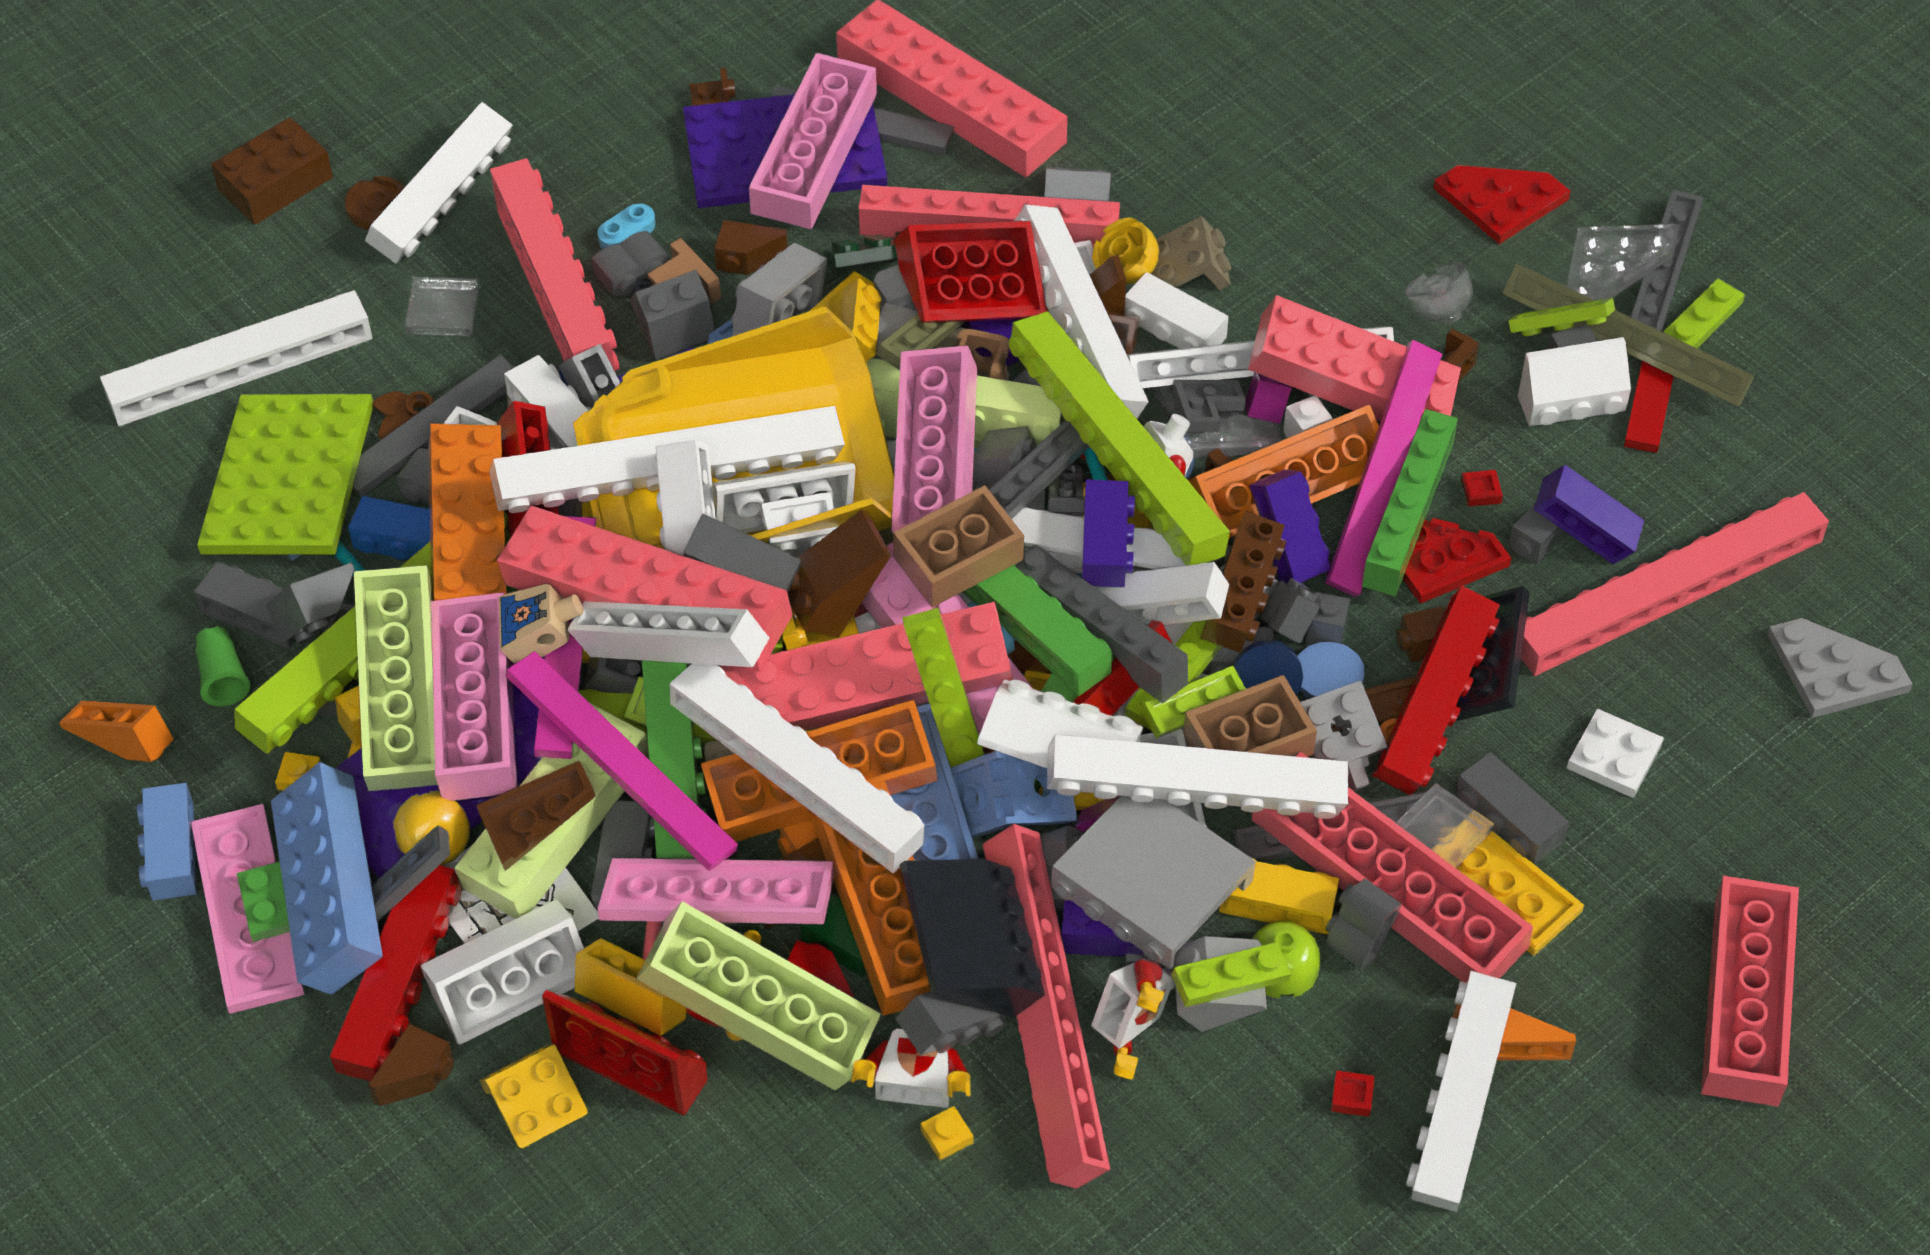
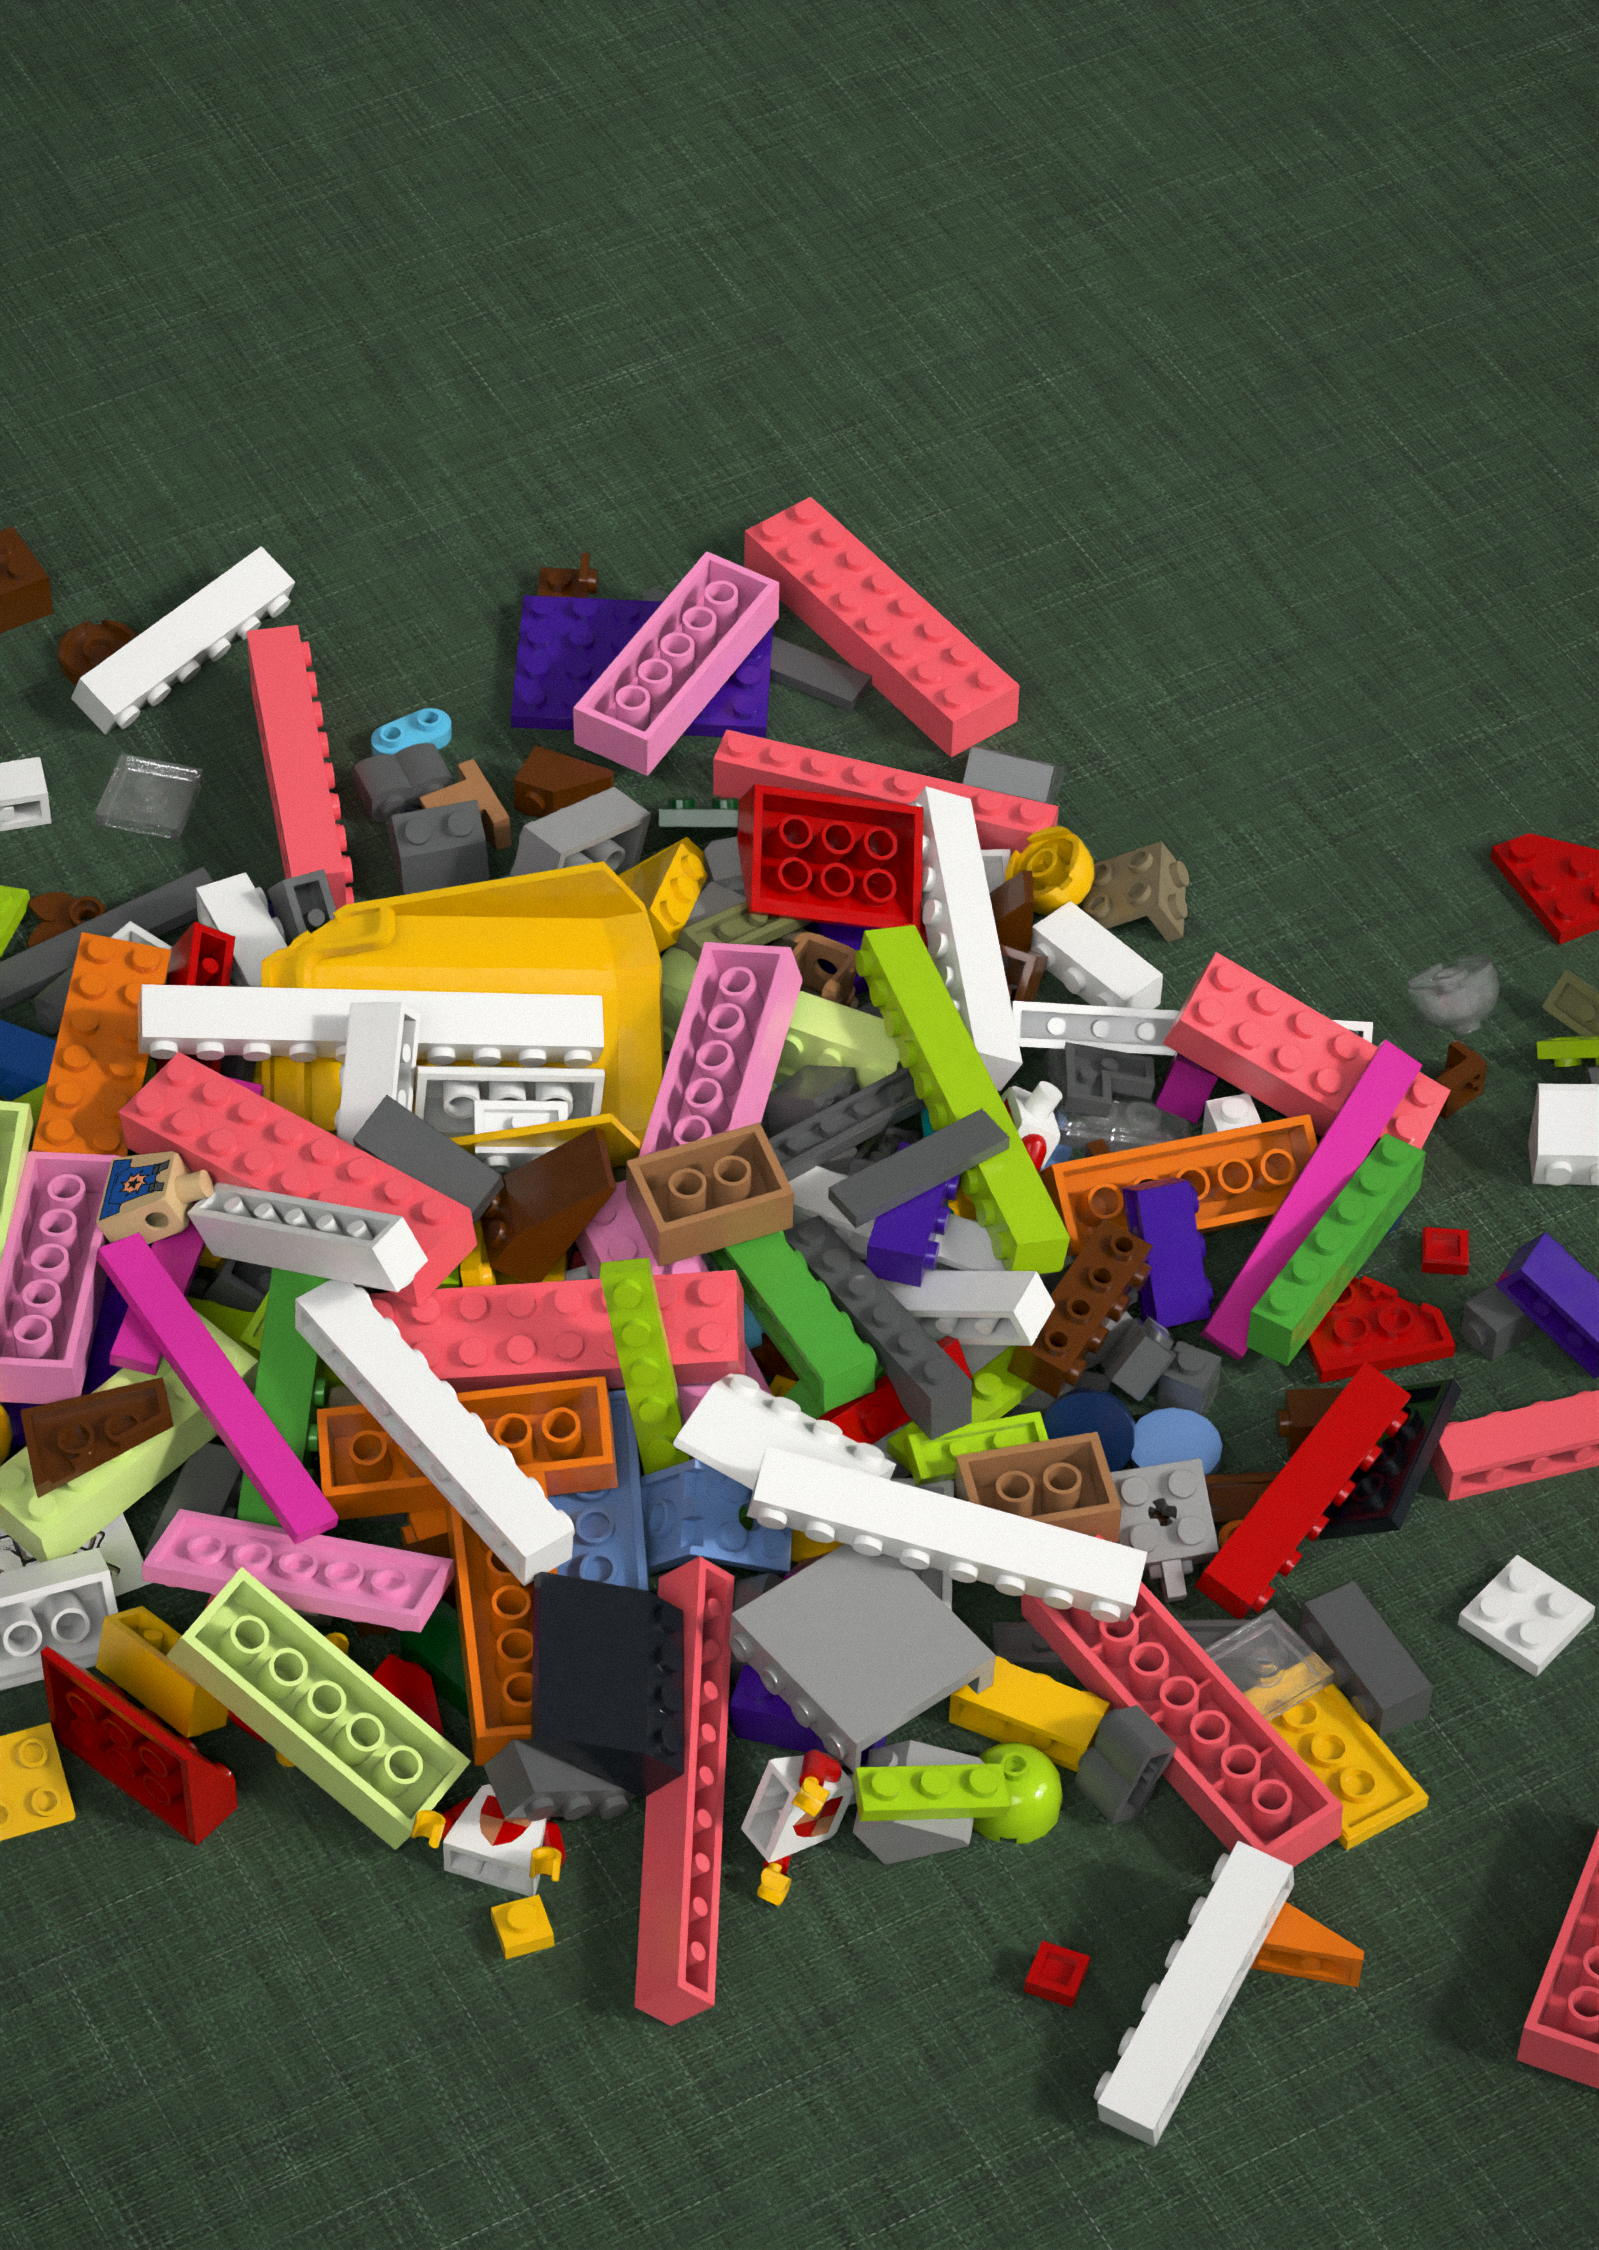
camera: 10 degrees right, 5 degrees down
none -> dark grey tile [828,1108,1010,1228]

